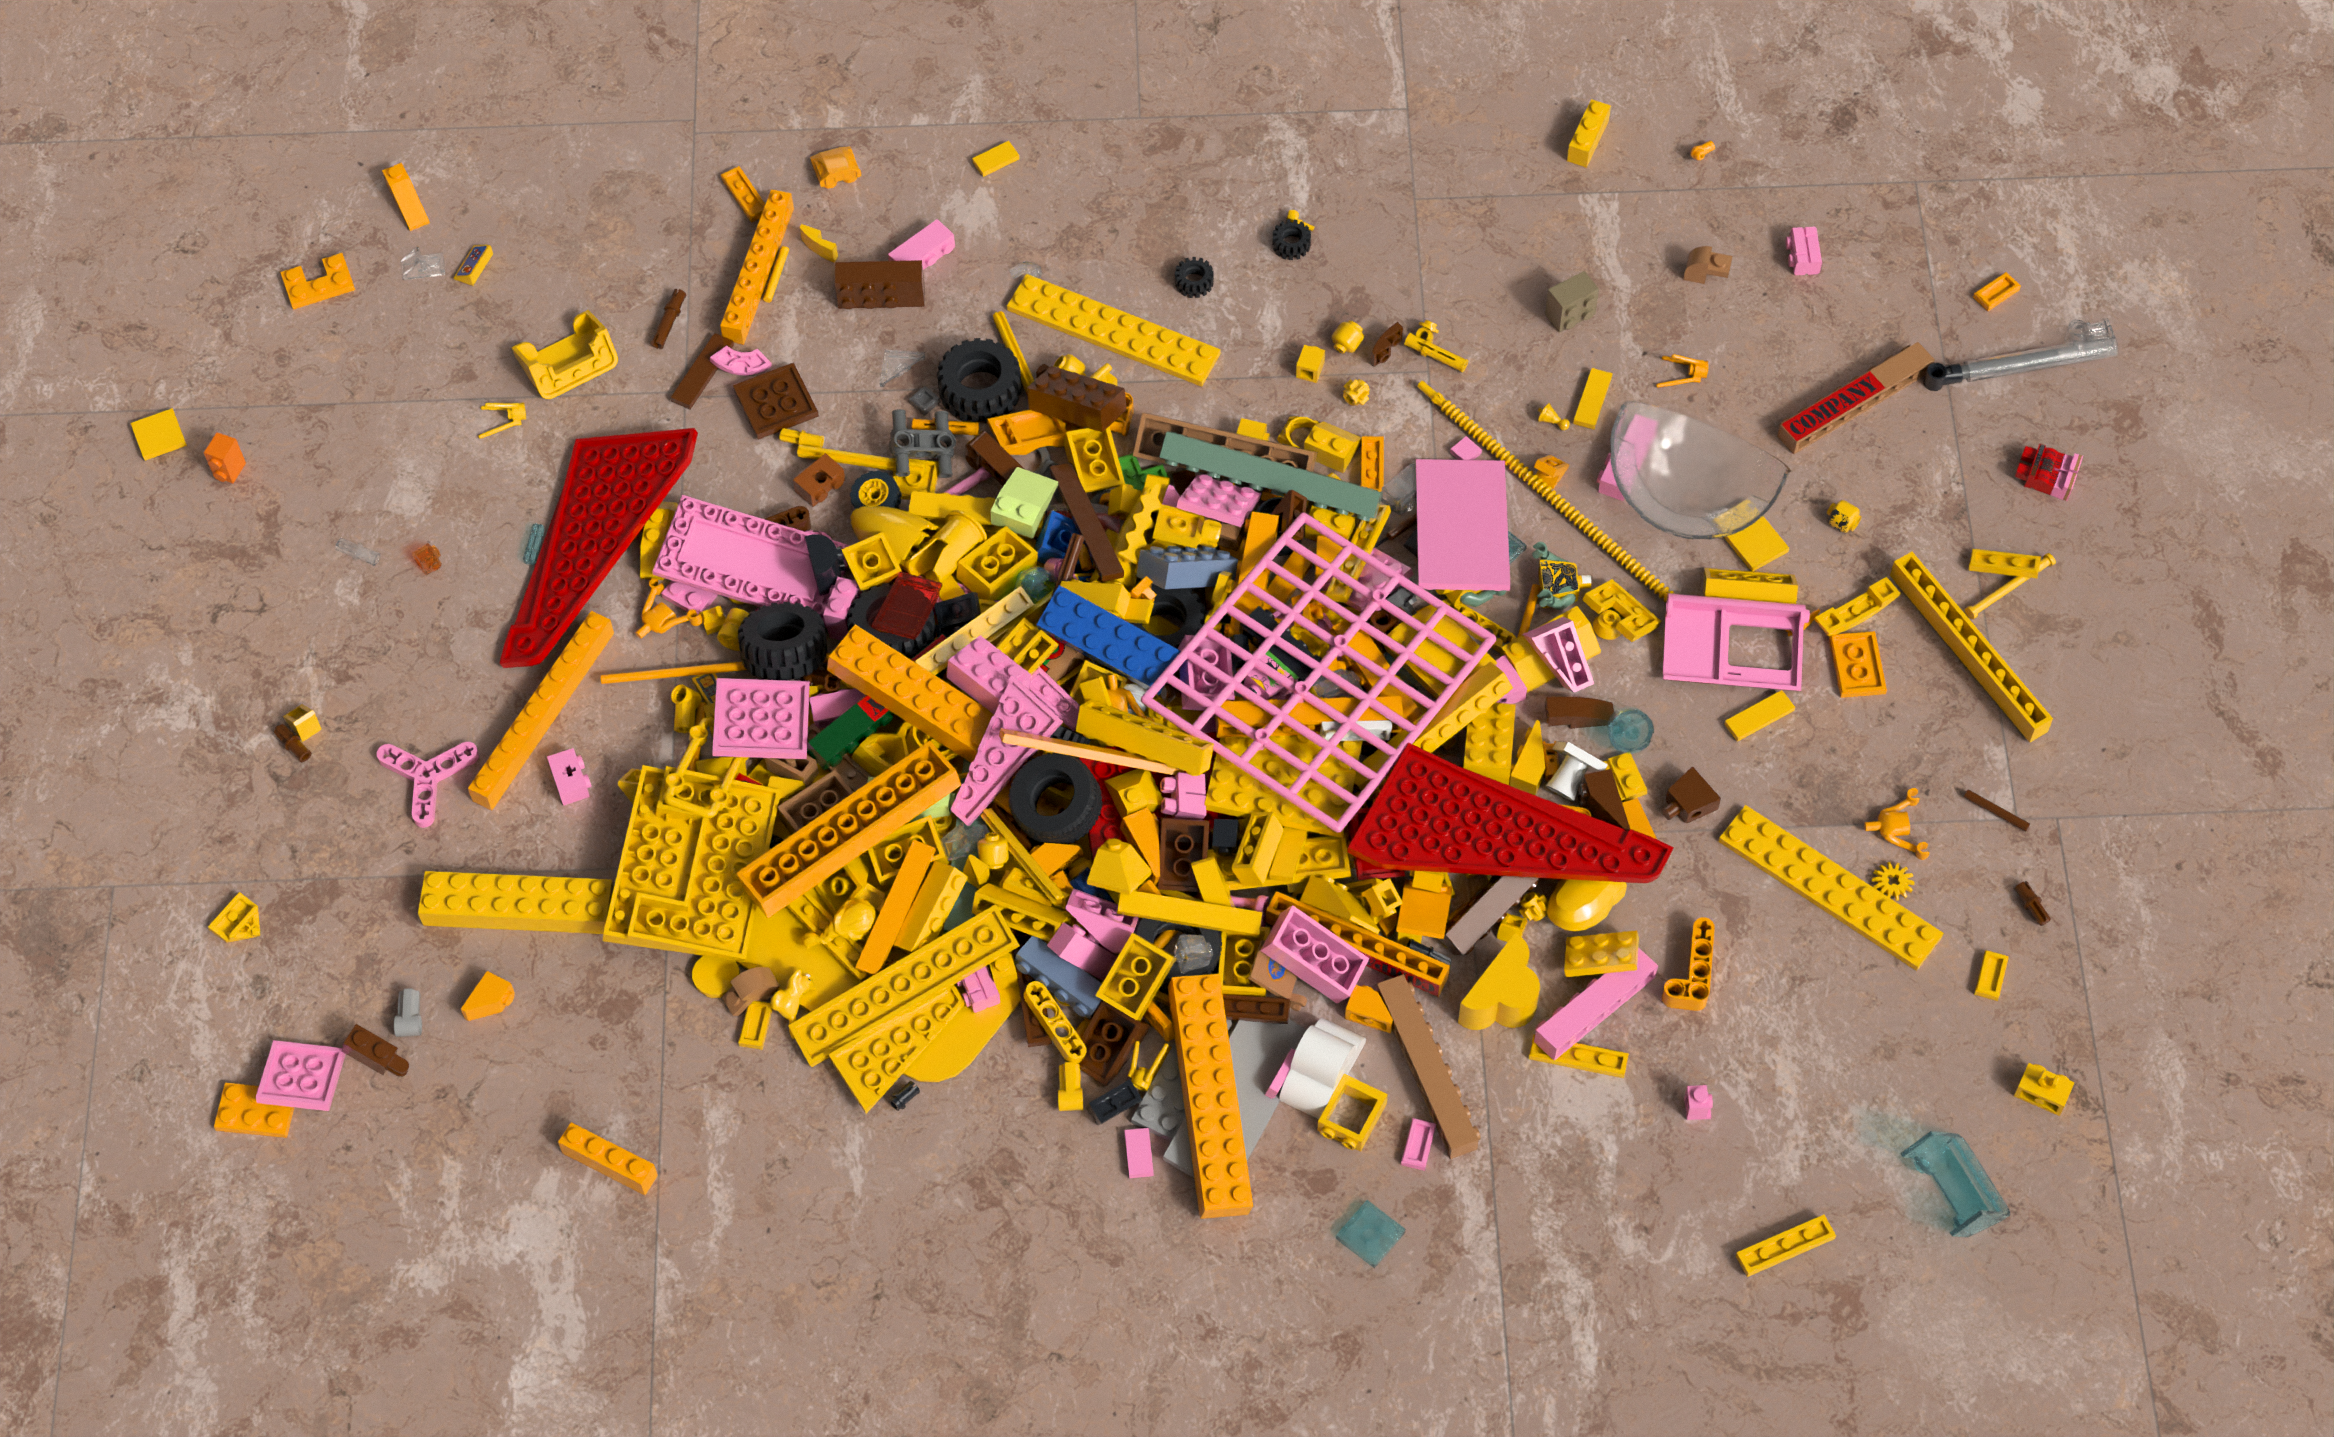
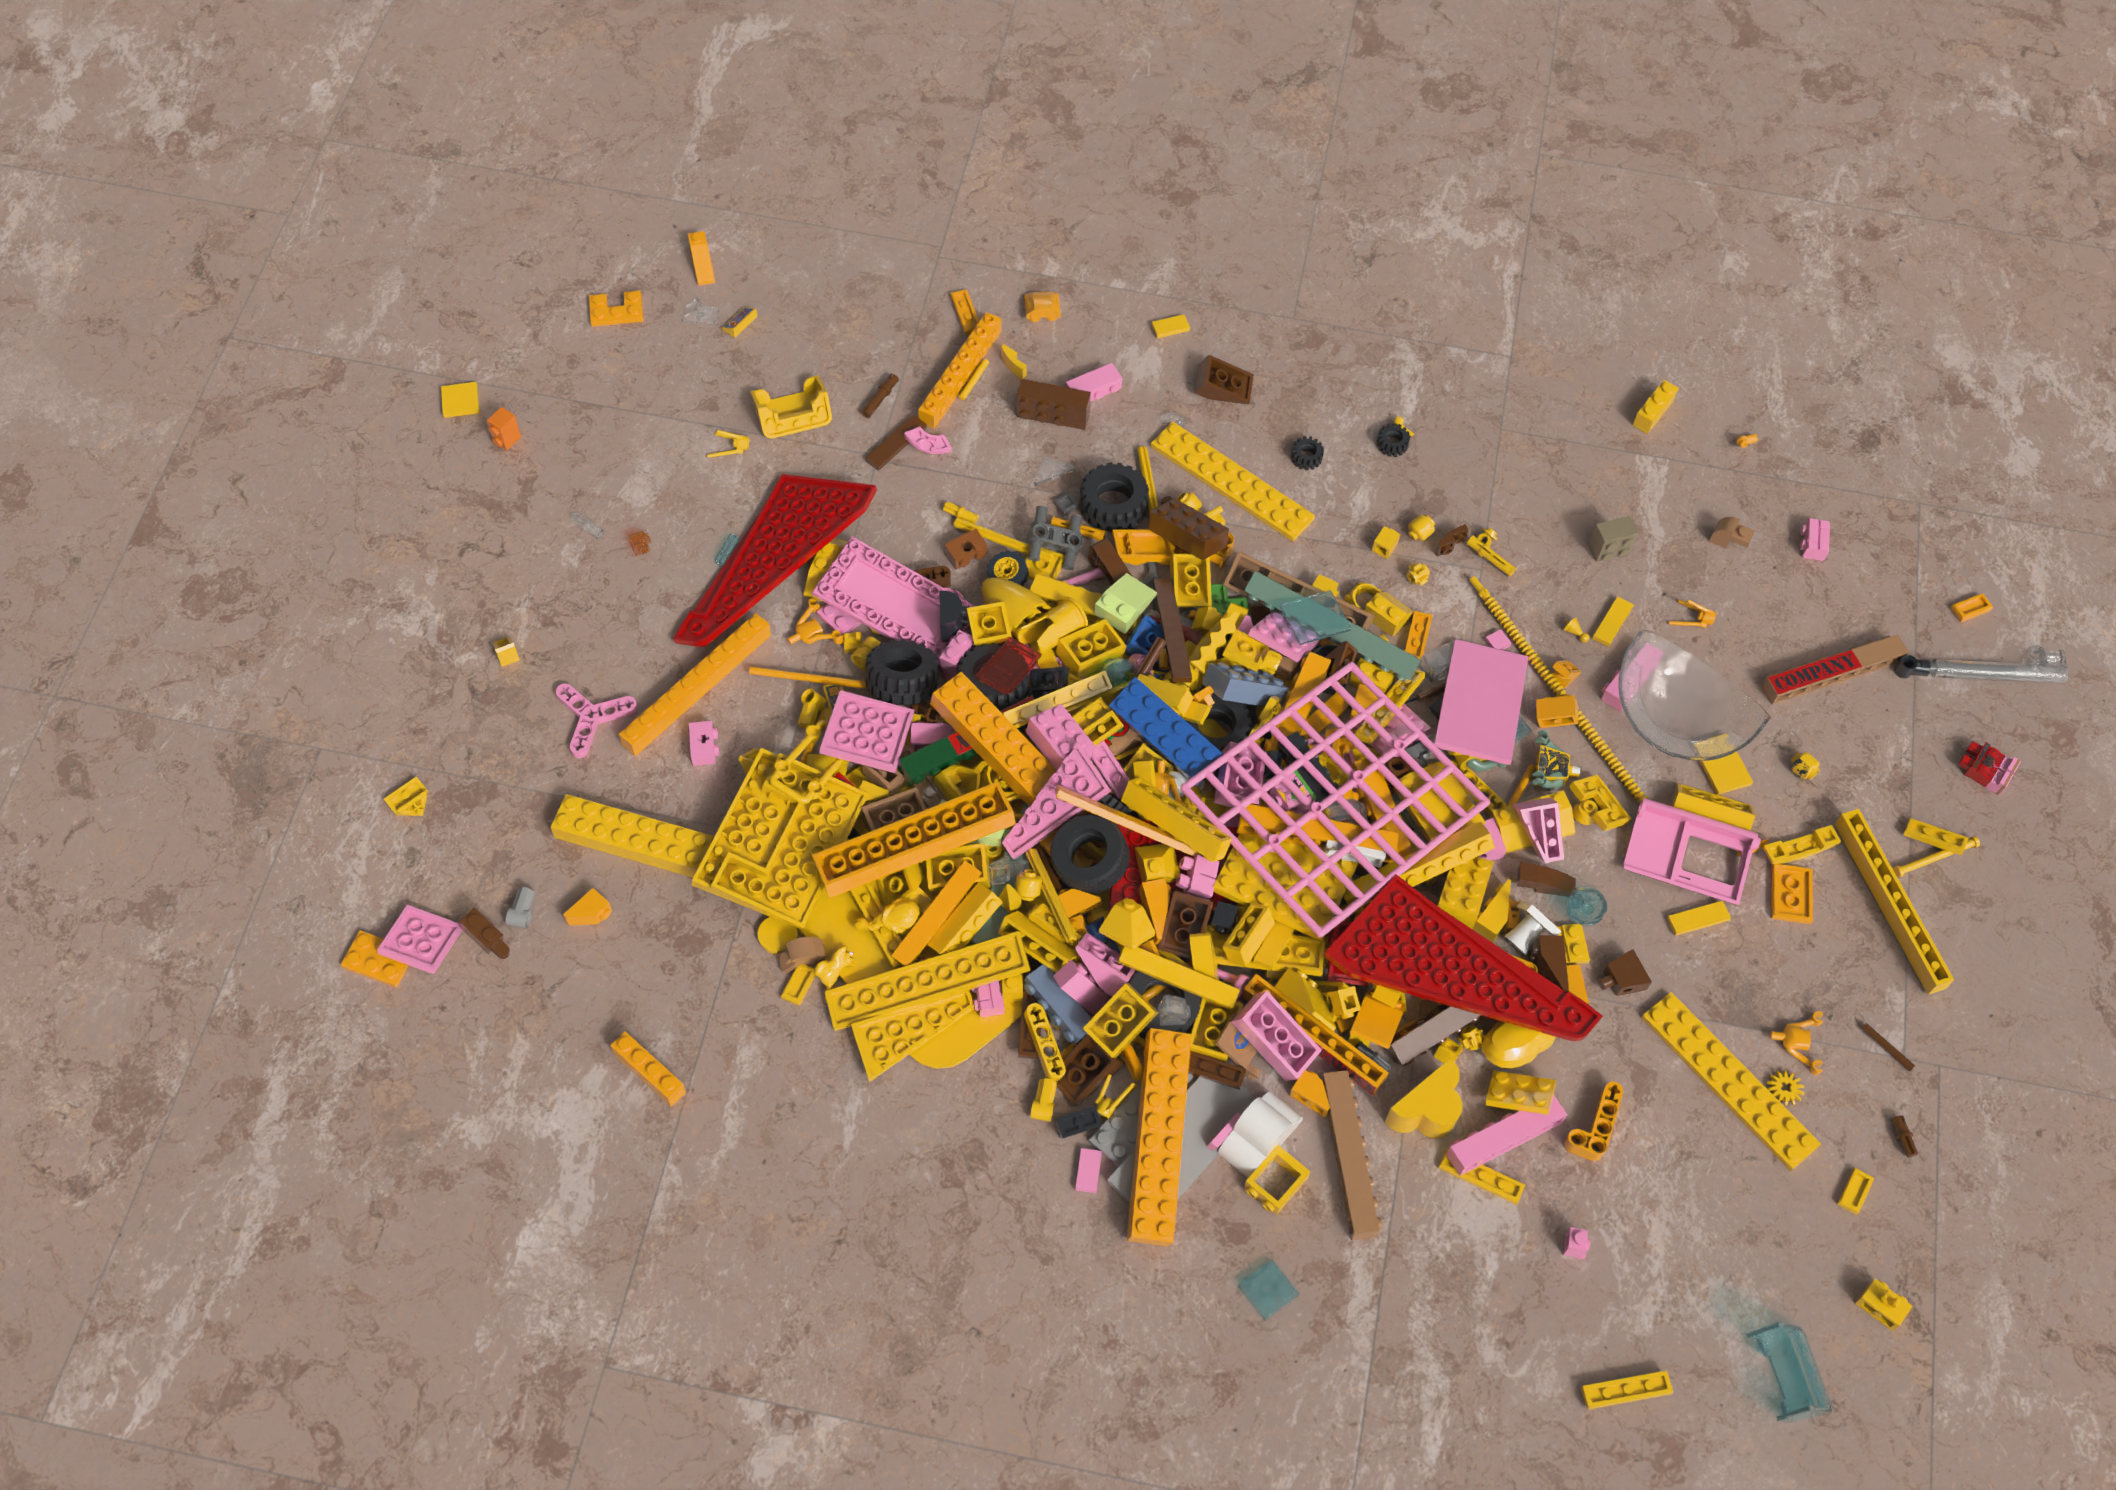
camera: 10 degrees right, 0 degrees up
reddish brown axle [274,724,312,763] -> none
reddish brown plate [733,362,819,440] -> none
black pin [889,1081,920,1111] -> none
bright pink tile [1401,1118,1436,1171] -> none
none -> reddish brown slope [1194,355,1254,405]
none -> clear light blue piece [1280,590,1352,645]
none -> light orange brick [1536,695,1579,728]

